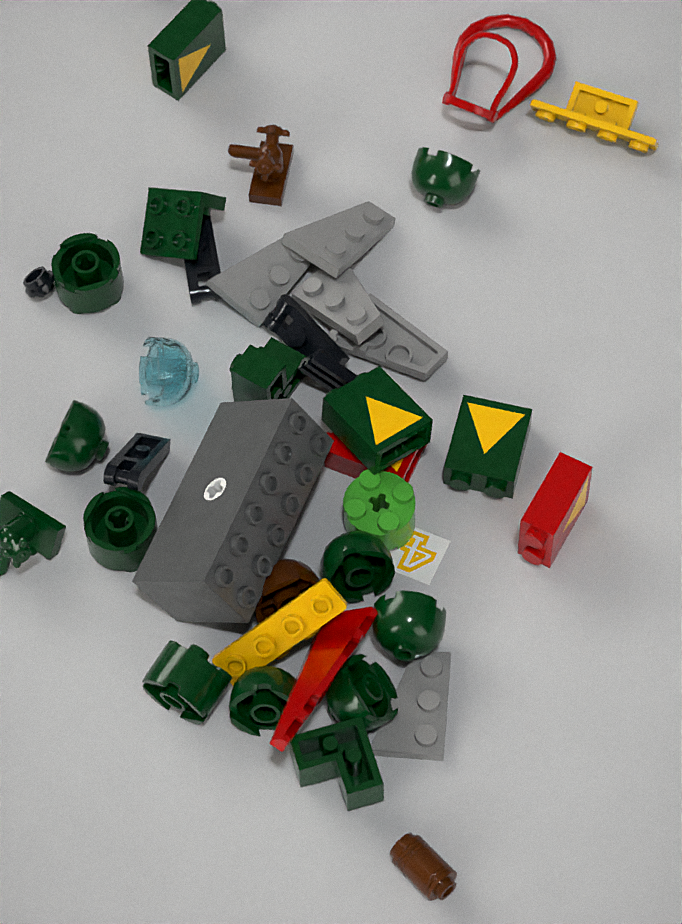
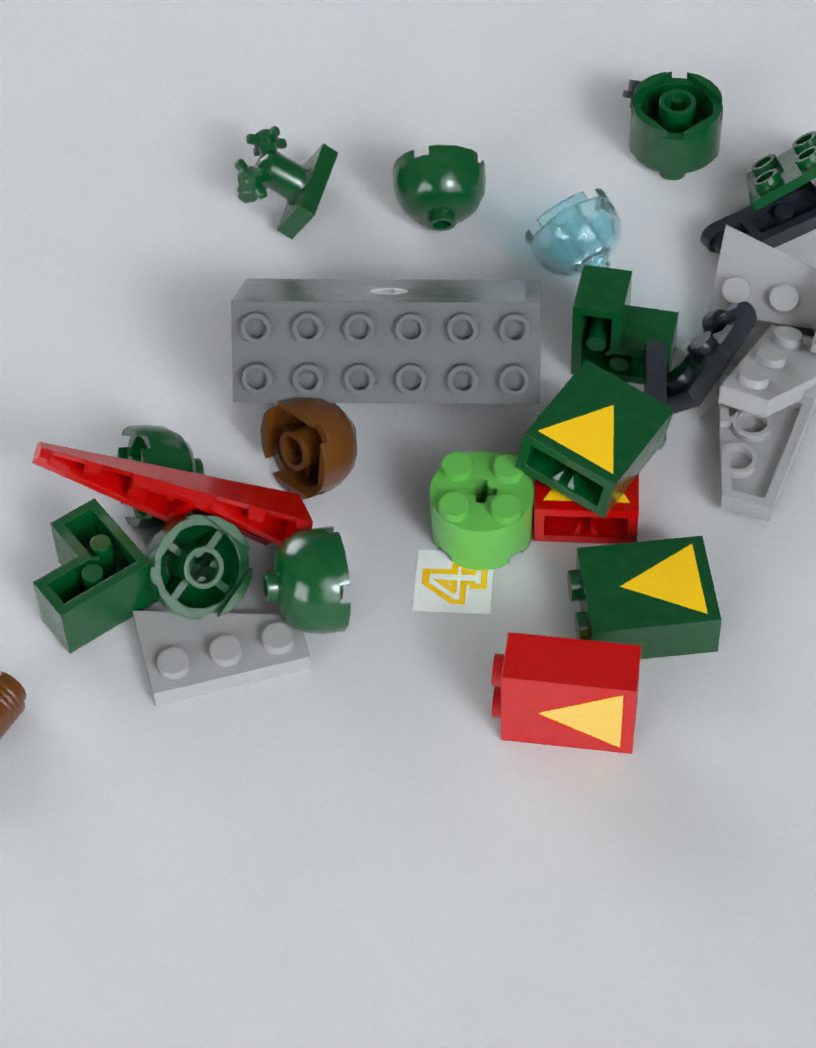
camera: 70 degrees right, 10 degrees down
dark green brick [83,487,158,572] -> none
black plate [103,432,171,491] -> none
dark green brick [142,640,232,724] -> none
yellow bracket [212,578,347,685] -> none
dark green cylinder [320,531,395,603] -> none

